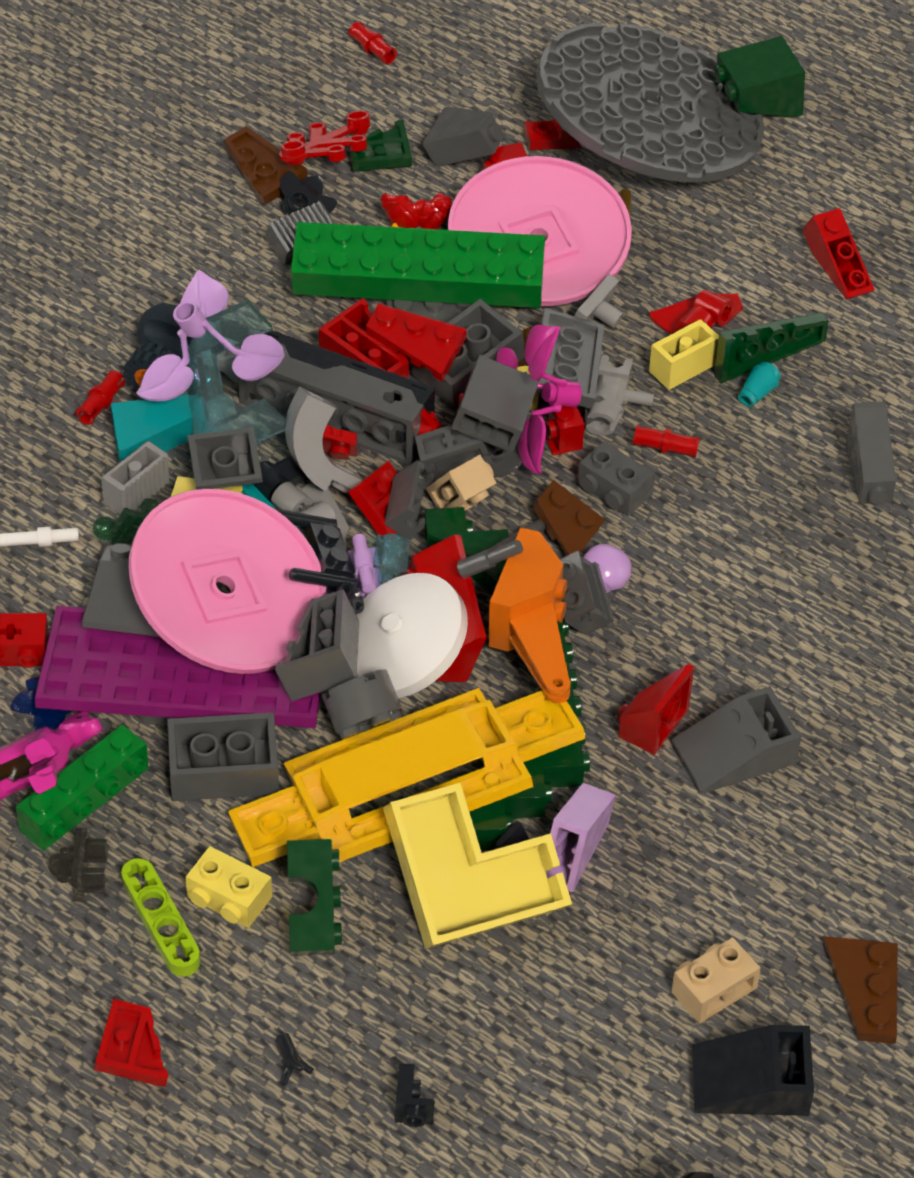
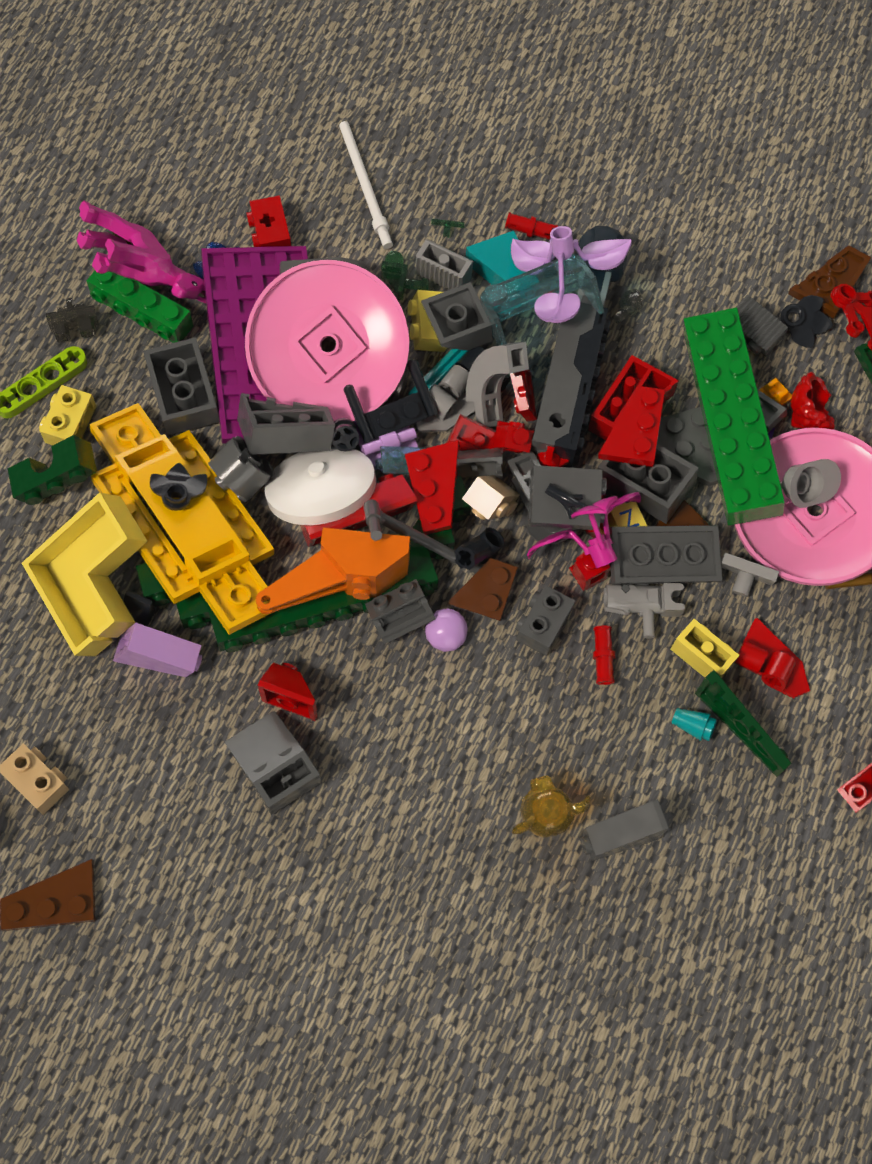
camera: 75 degrees right, 20 degrees up
none -> black plate [150,463,207,511]
none -> red wing [405,440,460,535]
none -> clear green piece [431,219,465,238]
none -> black piece [454,527,505,570]
none -> red brick [493,421,534,453]
none -> clear yellow piece [512,776,591,838]
none -> black bar [545,483,587,519]
none -> light grey piece [780,459,841,508]

